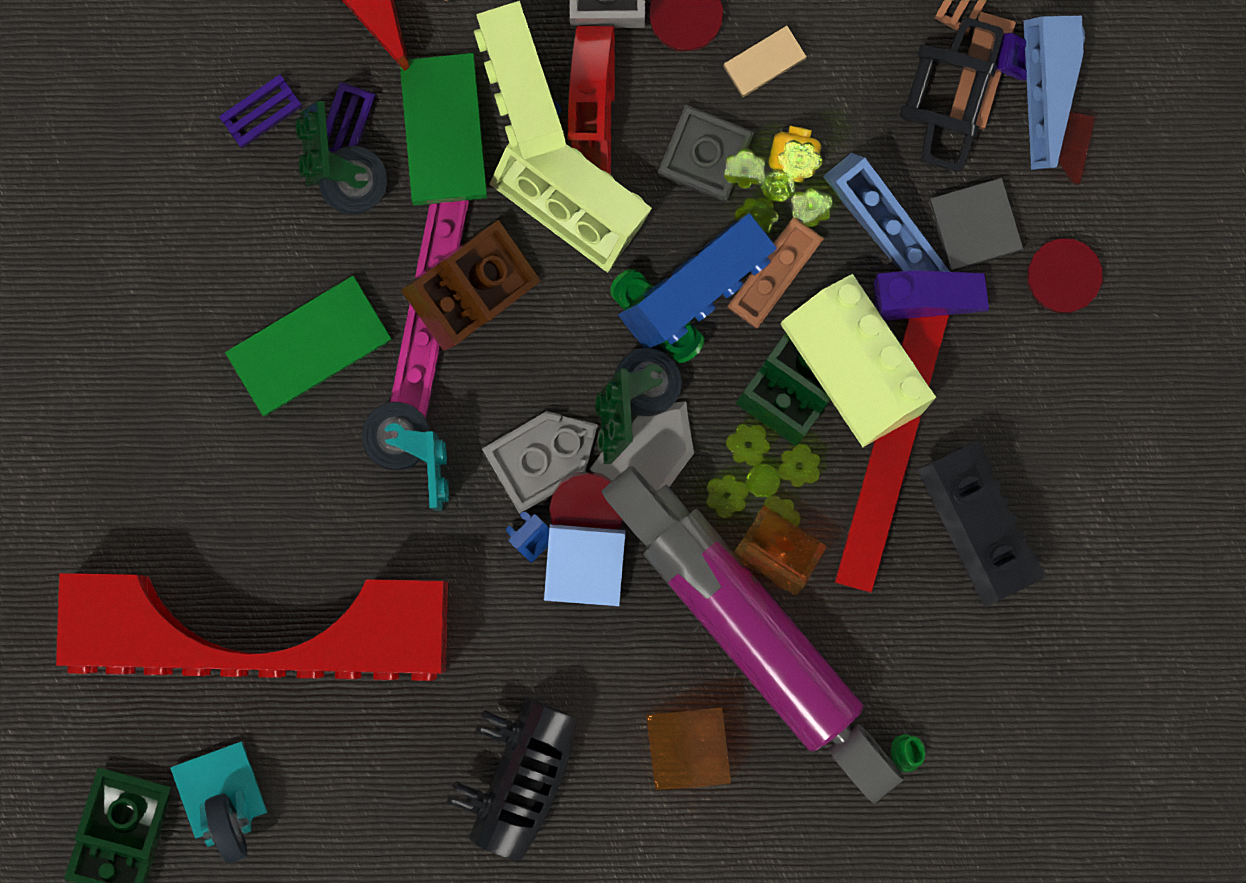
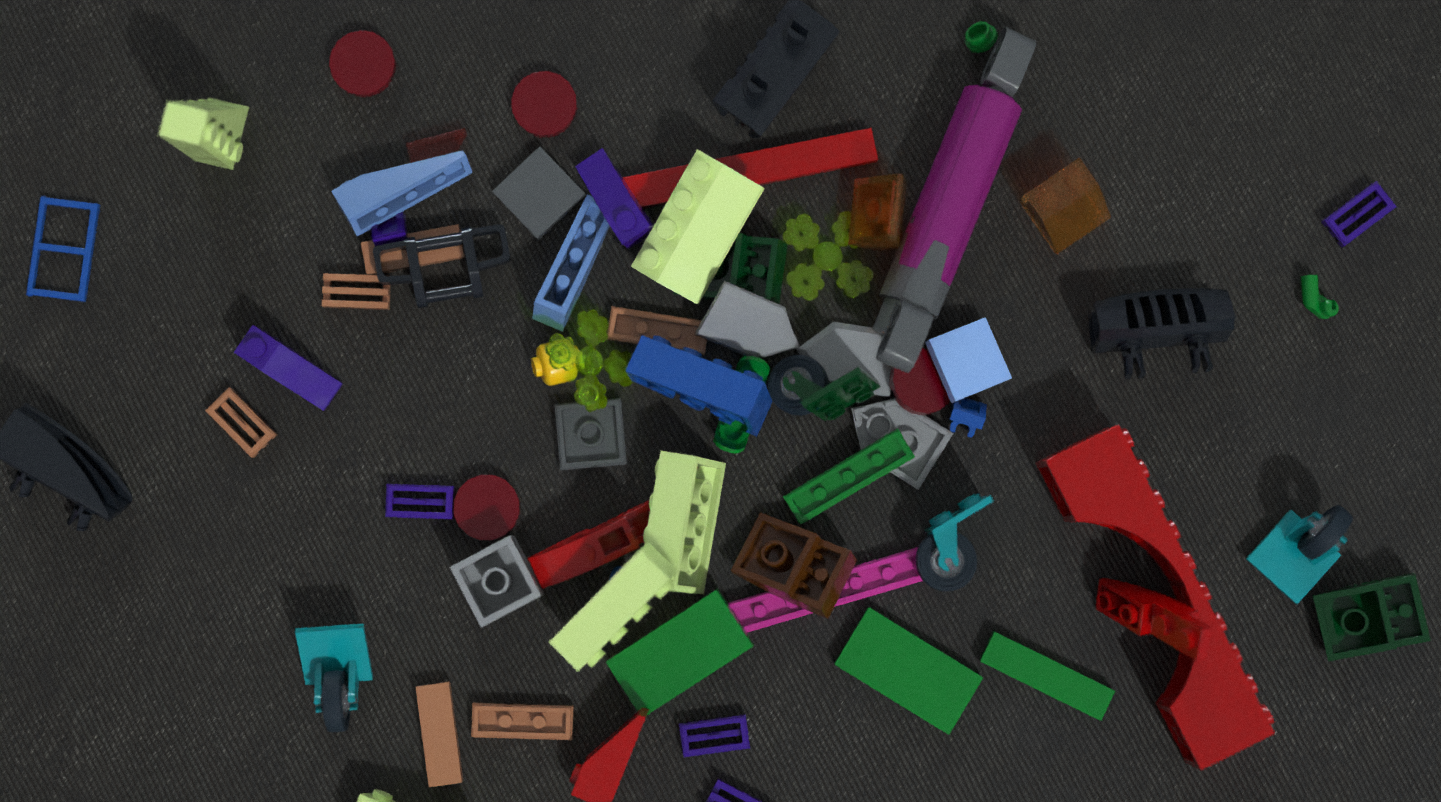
camera: 120 degrees left, 0 degrees up
plate [296,101,387,214] -> none
tan tile [723,26,806,97] -> none
none -> dark red tile [329,30,396,97]
none -> light grey tile [695,281,800,358]
none -> green tile [783,428,915,525]
none -> green tile [979,631,1115,721]
none -> red slope [1096,578,1212,662]

